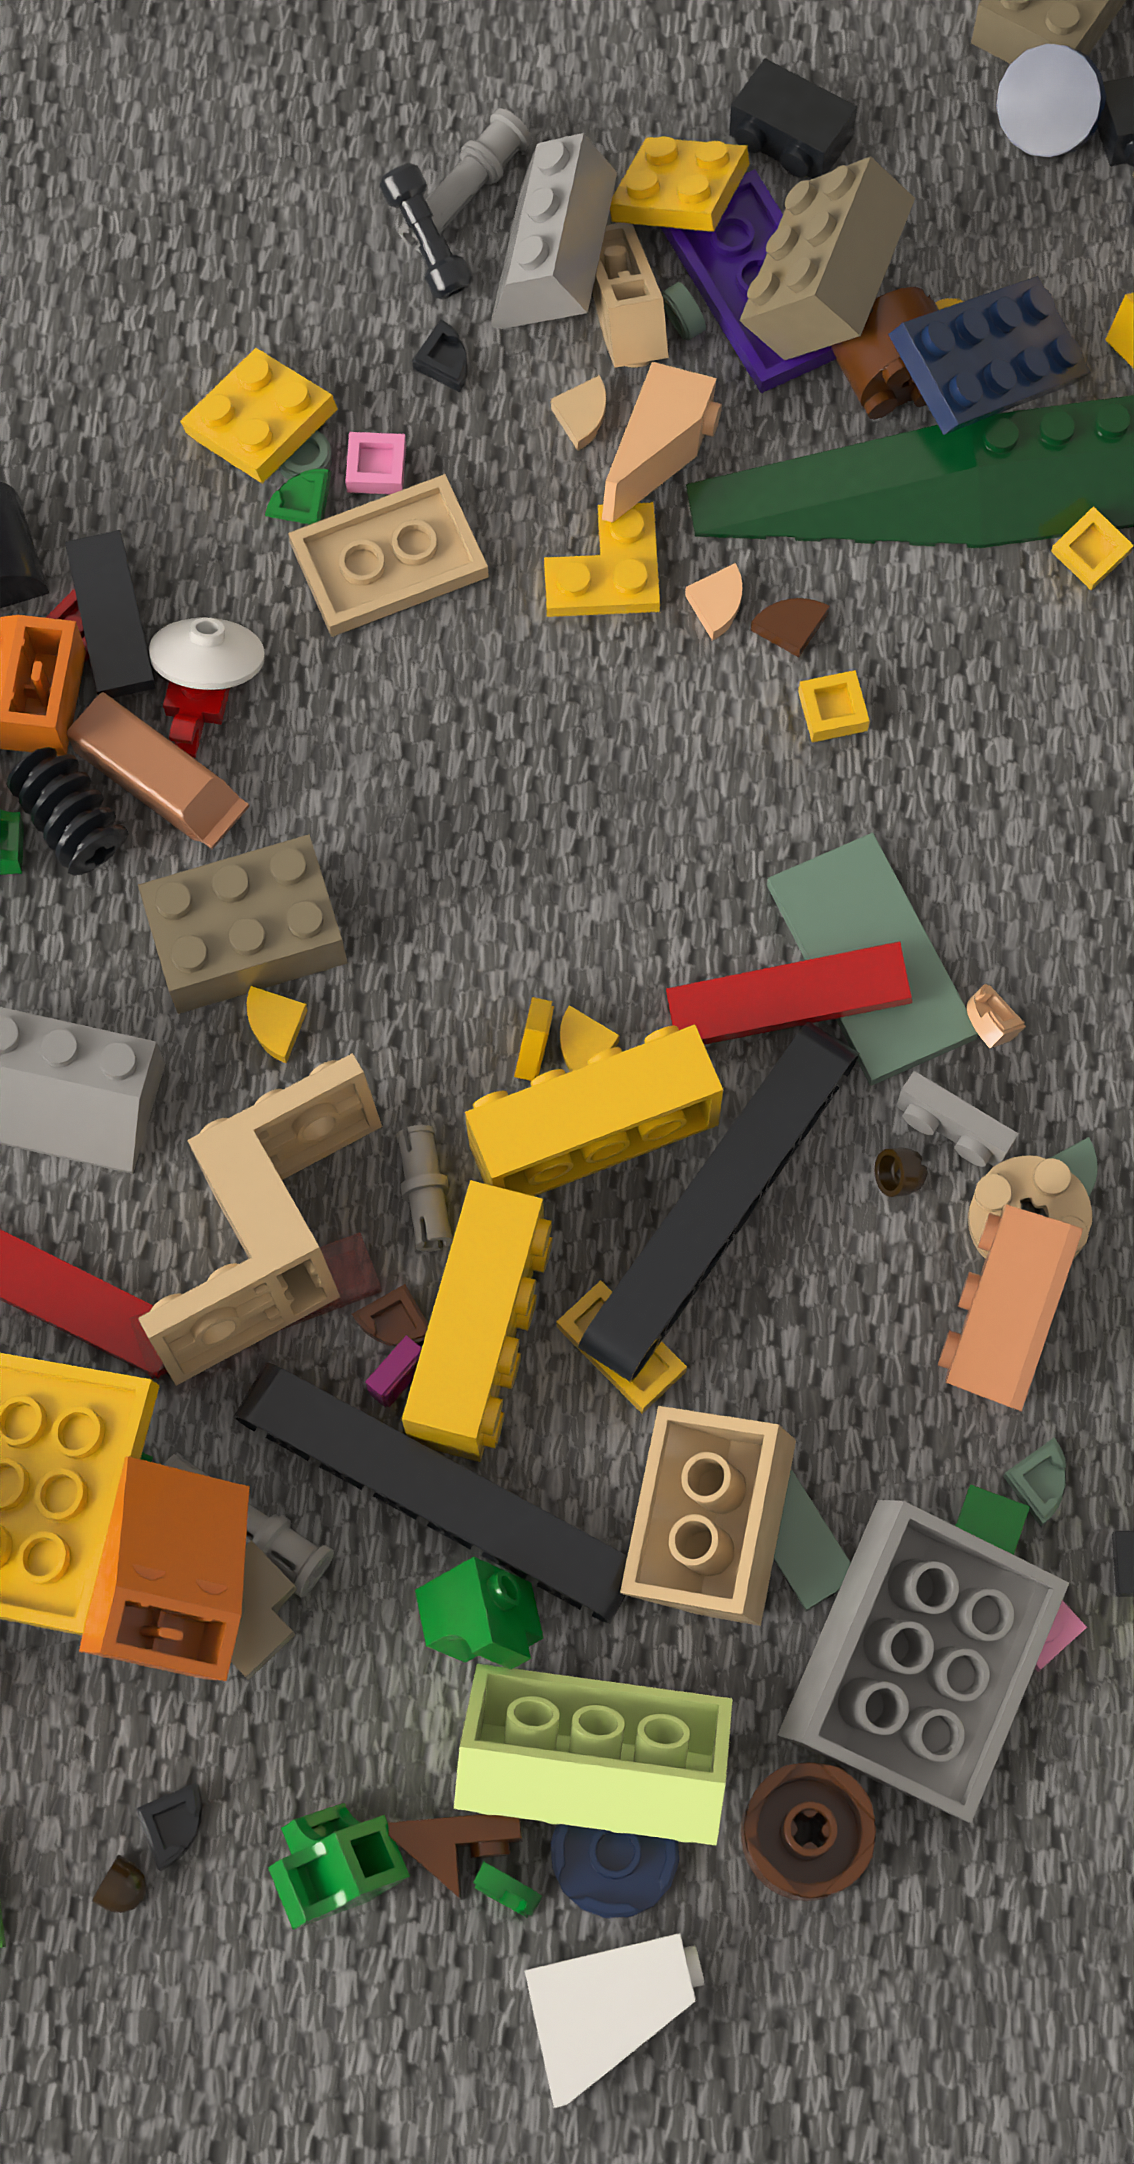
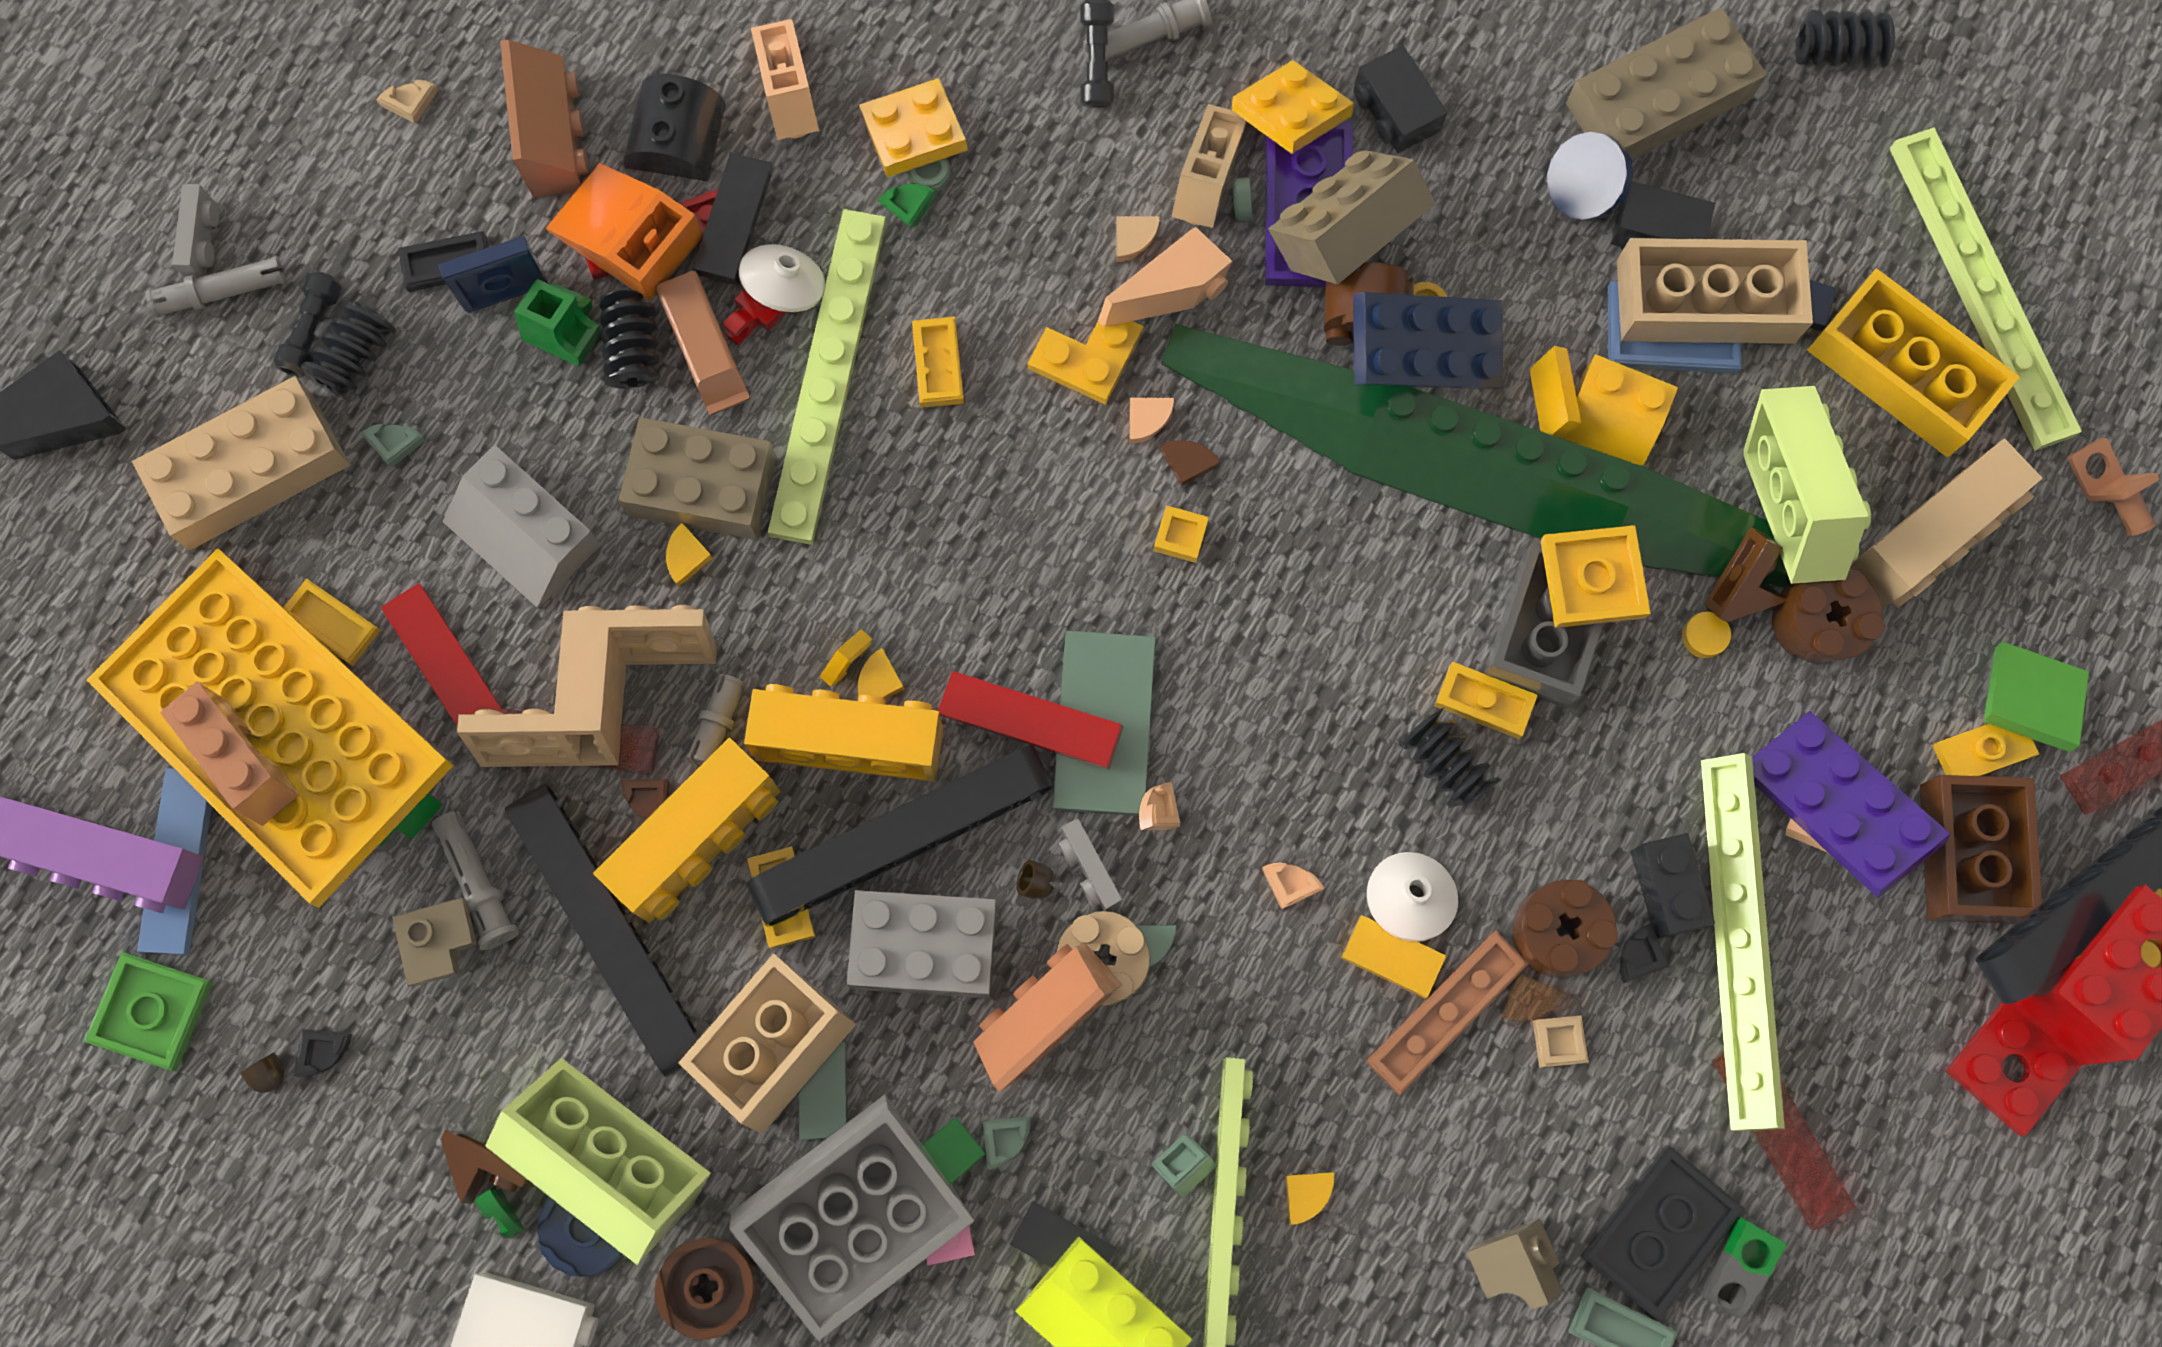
camera: 25 degrees right, 5 degrees up
orange slope [79,1456,249,1681] -> none
green brick [268,1803,410,1930] -> none
tan plate [288,474,489,637] -> none
bright pink plate [345,432,406,494] -> none
magenta tile [365,1335,422,1407] -> none
black tile [412,319,468,393] -> none
green brick [415,1557,544,1670] -> none
light grey slope [490,133,617,329] -> none
yellow plate [1052,506,1134,591] -> none
none -> light nougat slope [751,19,819,140]
none -> yellowish green plate [768,209,886,545]
none -> light grey brick [847,890,997,998]
none -> yellow plate [912,317,964,408]

